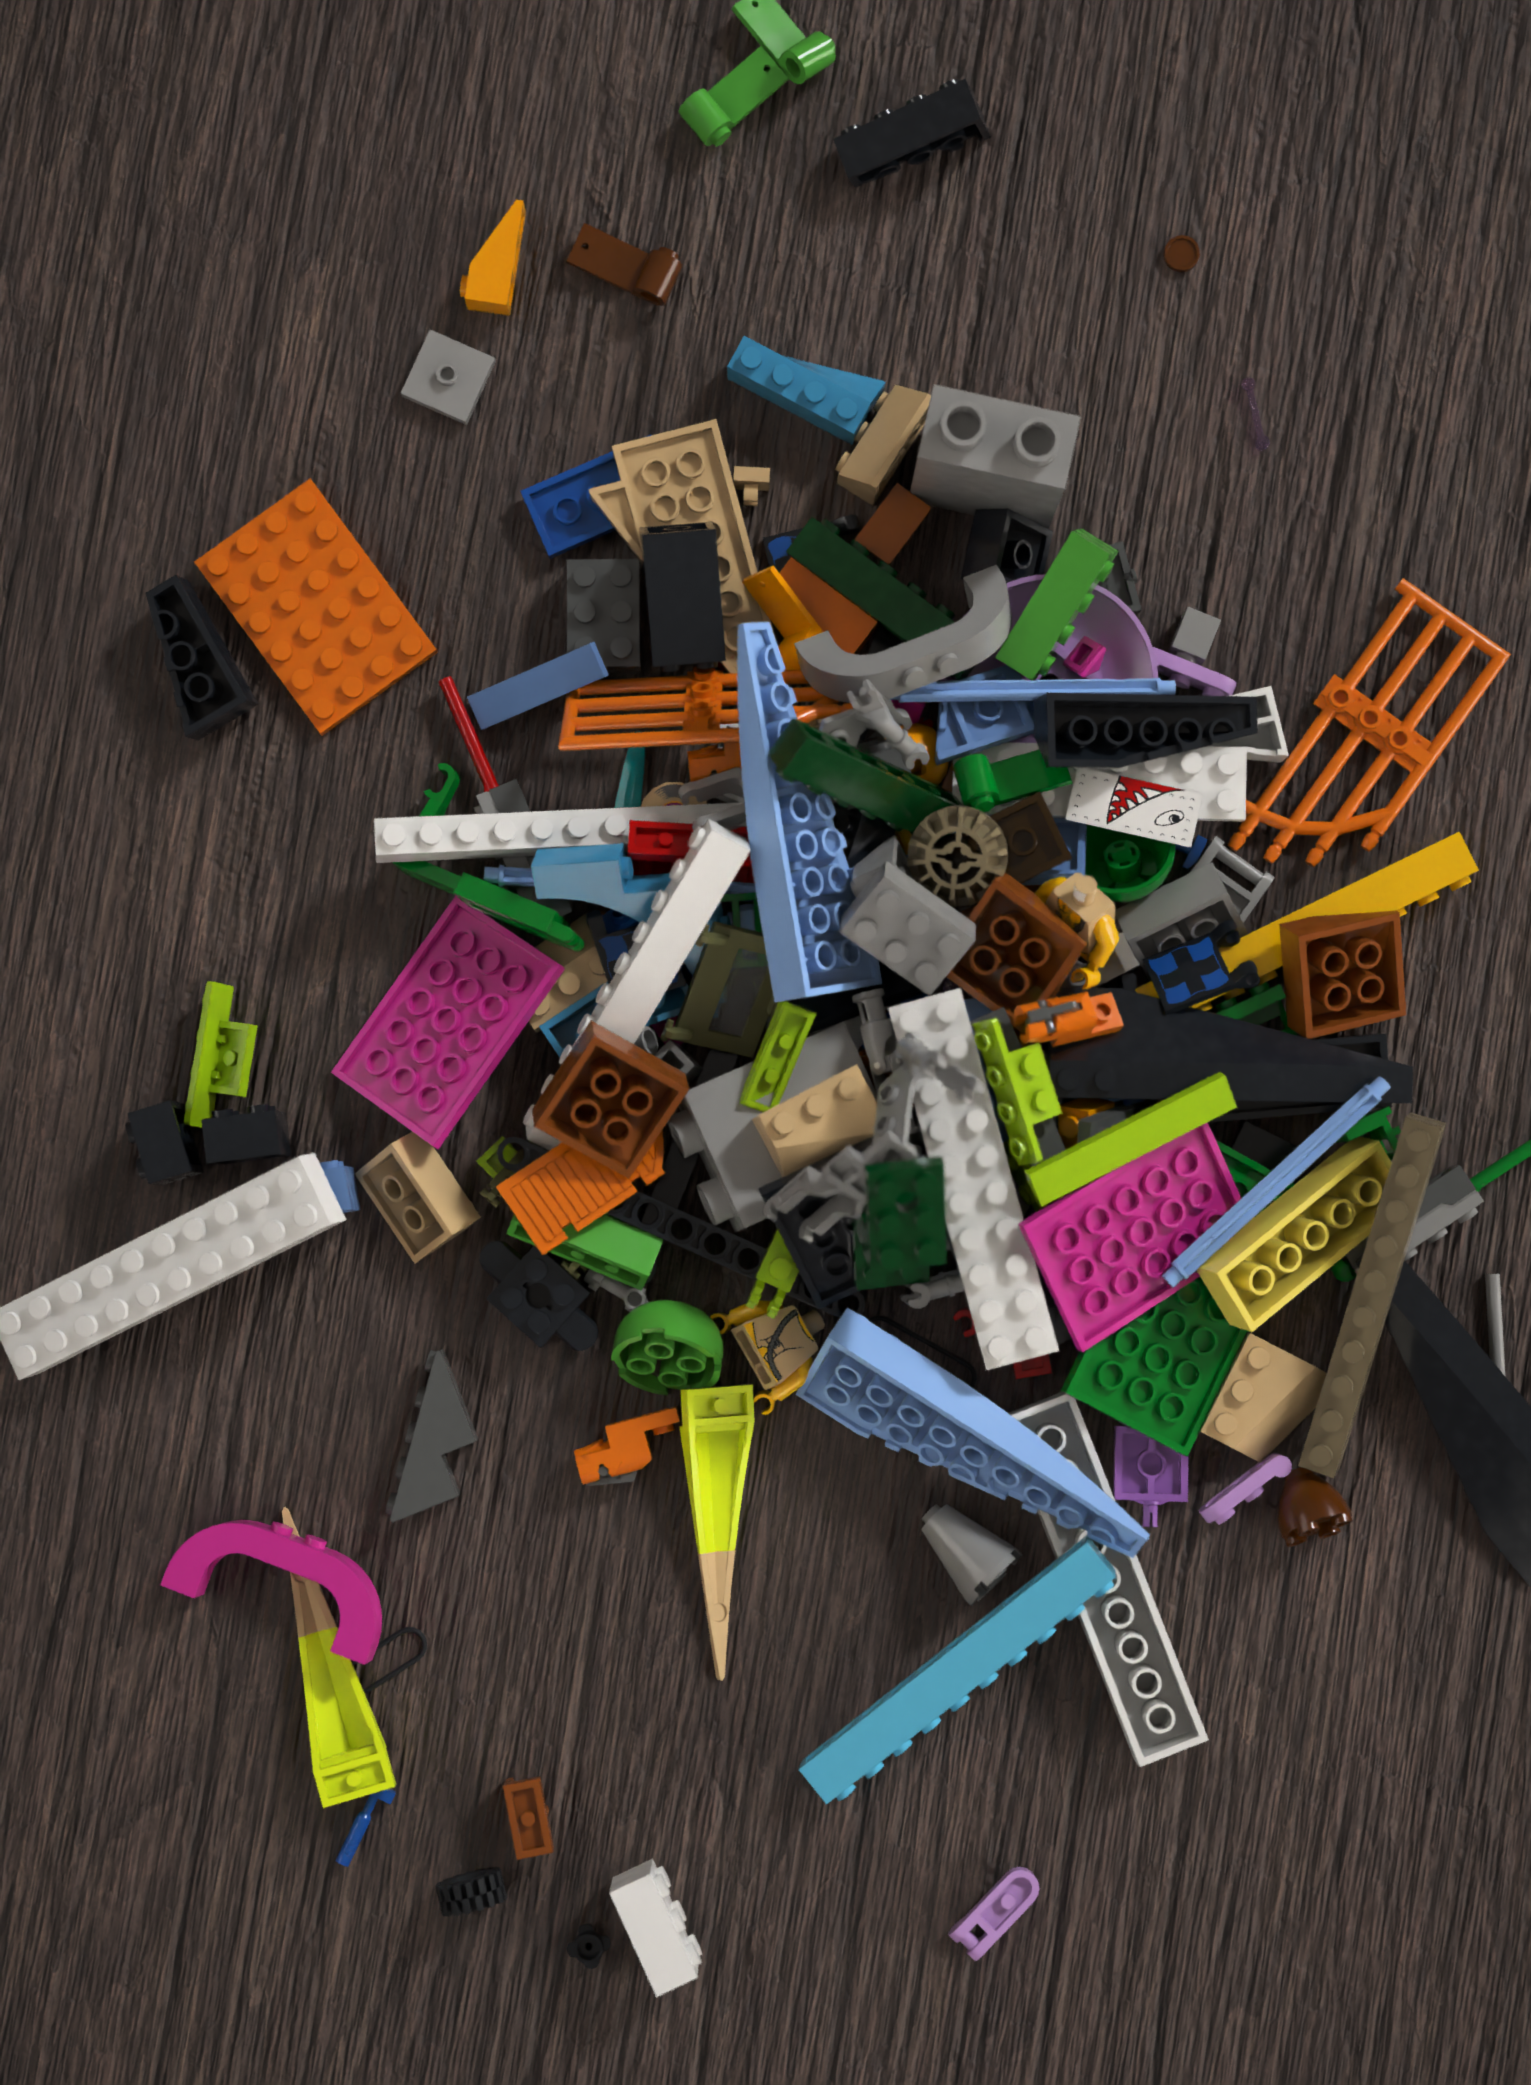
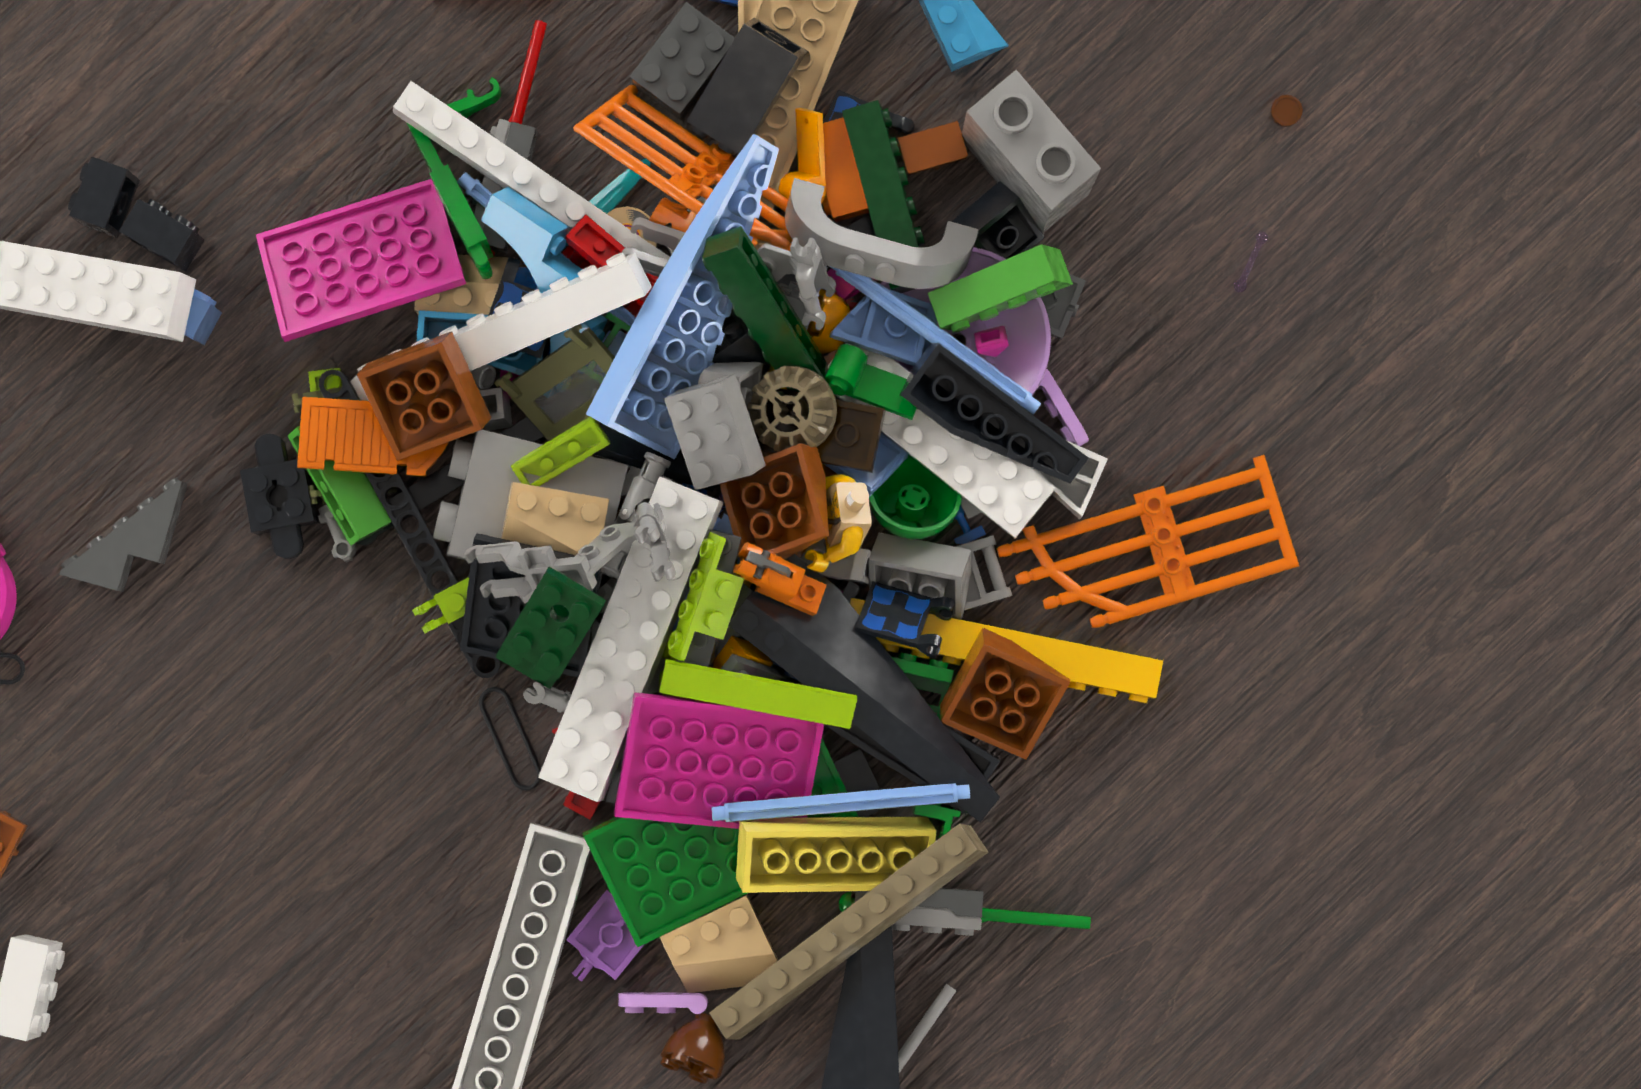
camera: 45 degrees right, 0 degrees up
lime bracket [184,981,258,1128] -> none
tan slope [355,1132,481,1264] -> none
medium blue tile [467,642,608,730] -> none
orange plate [574,1406,681,1486] -> none
bright green cylinder [611,1300,724,1396] -> none
neon yellow plate [679,1384,755,1681] -> none
torso [710,1300,825,1415] -> none
tan tile [733,466,770,506] -> none
light blue wedge [795,1307,1150,1558] -> none
medium azure brick [799,1535,1116,1804] -> none
tan slope [835,385,931,506] -> none
light grey cone [921,1504,1022,1607] -> none
white sticker [1065,768,1203,848] -> none
light grey brick [1168,607,1221,666] -> none

